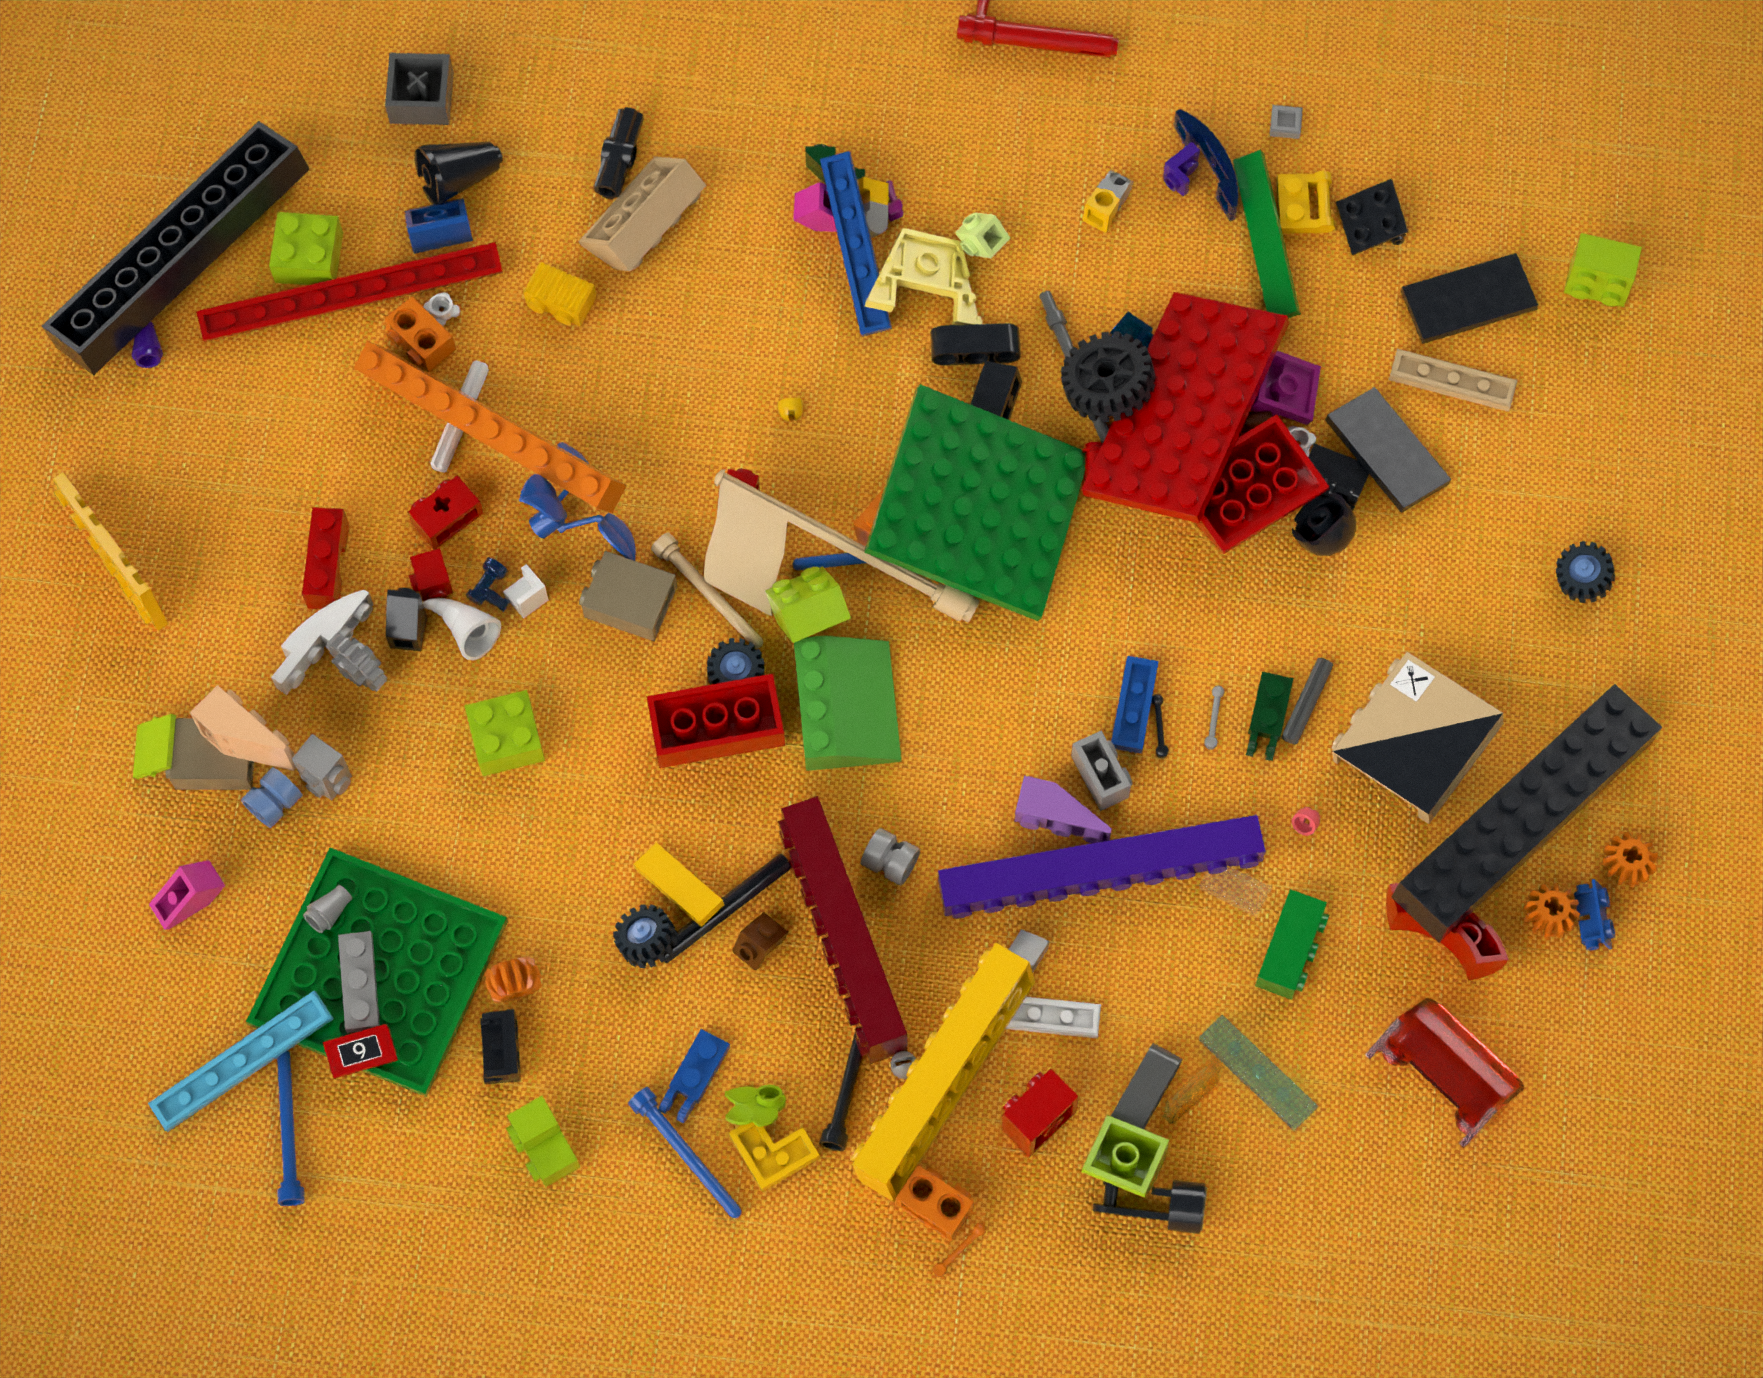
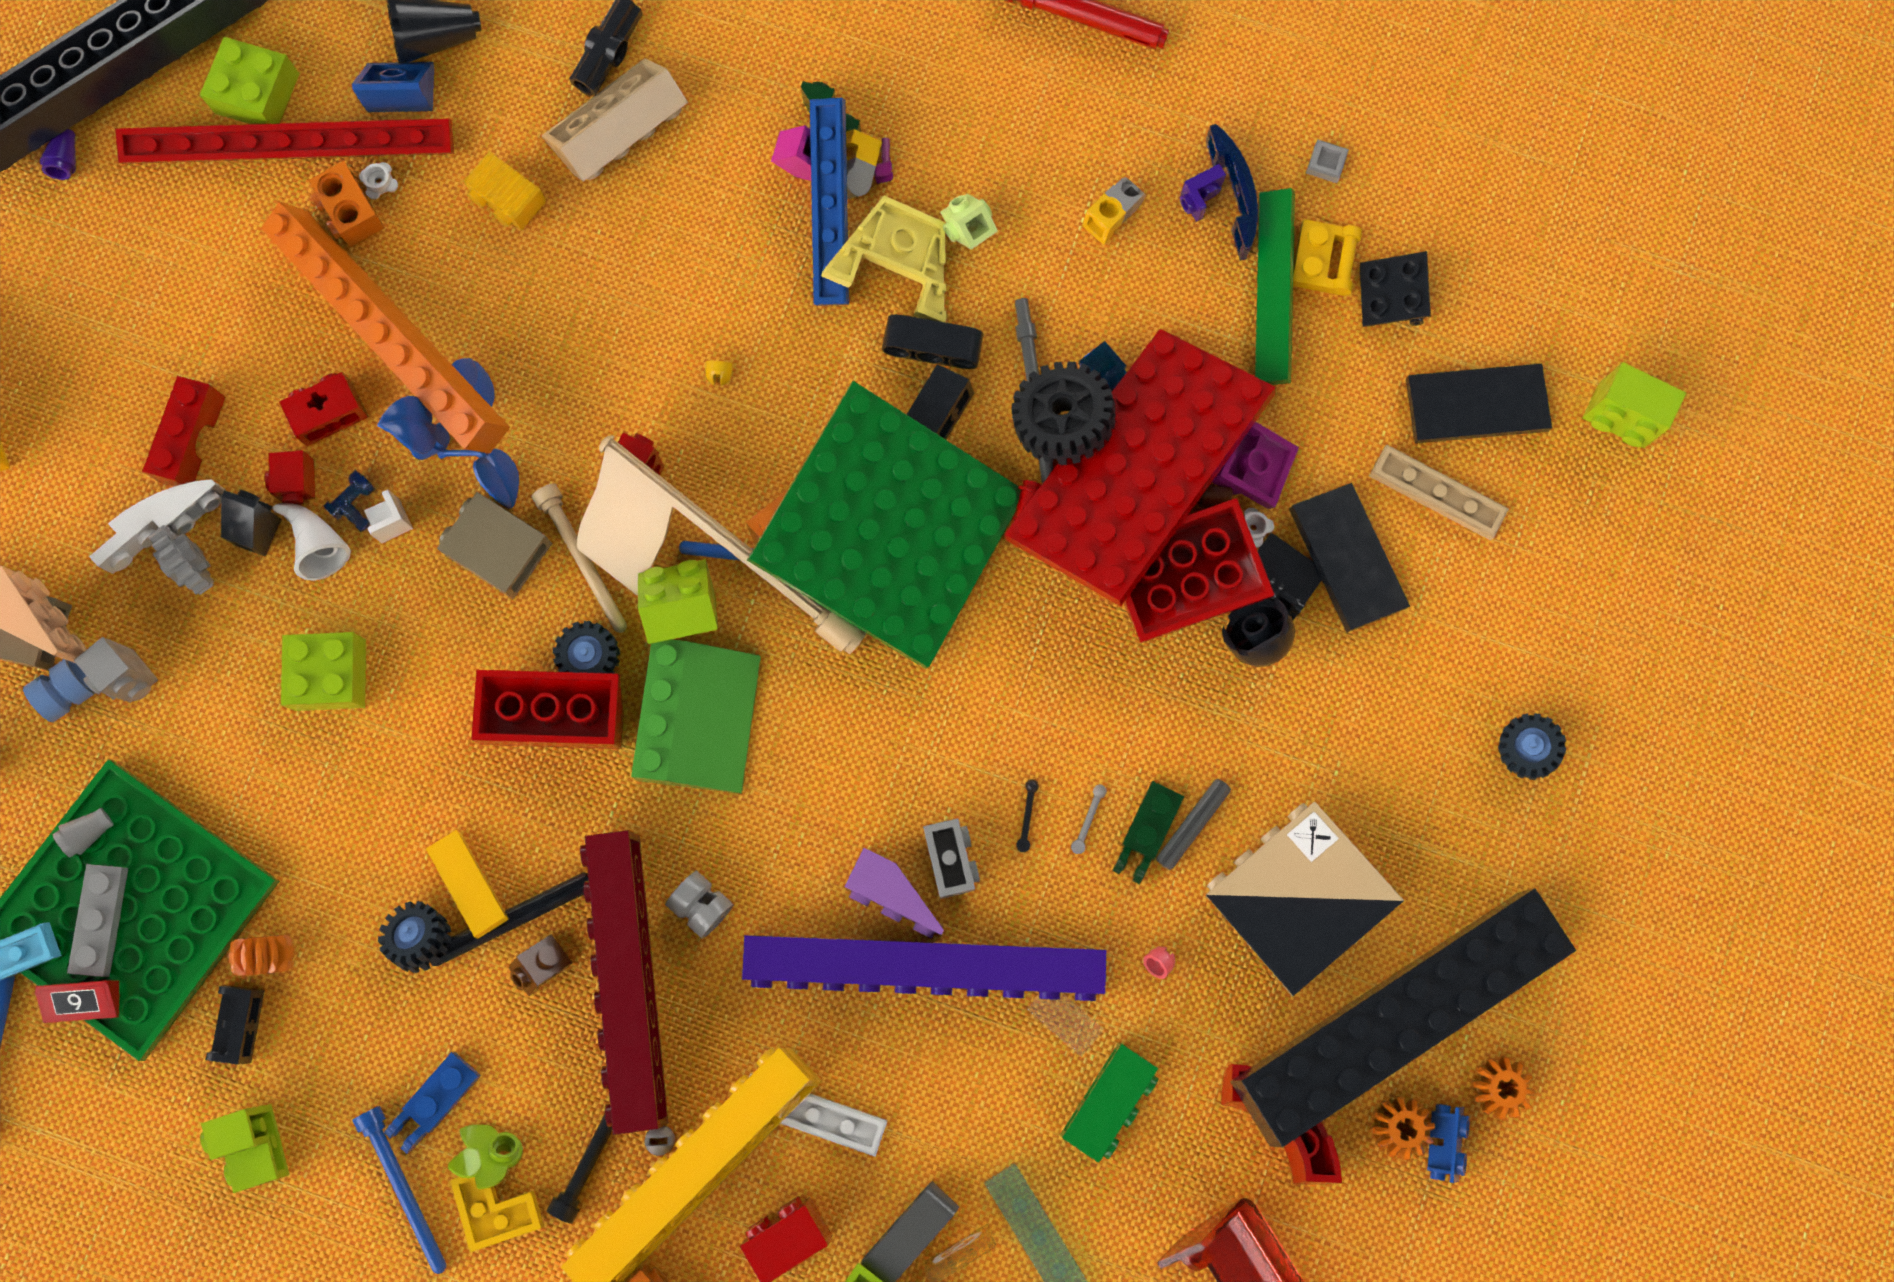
camera: 10 degrees right, 10 degrees up
white axle [430,361,489,473] -> none
light grey slope [1009,930,1050,972] -> none
blue plate [1111,656,1159,754] -> none

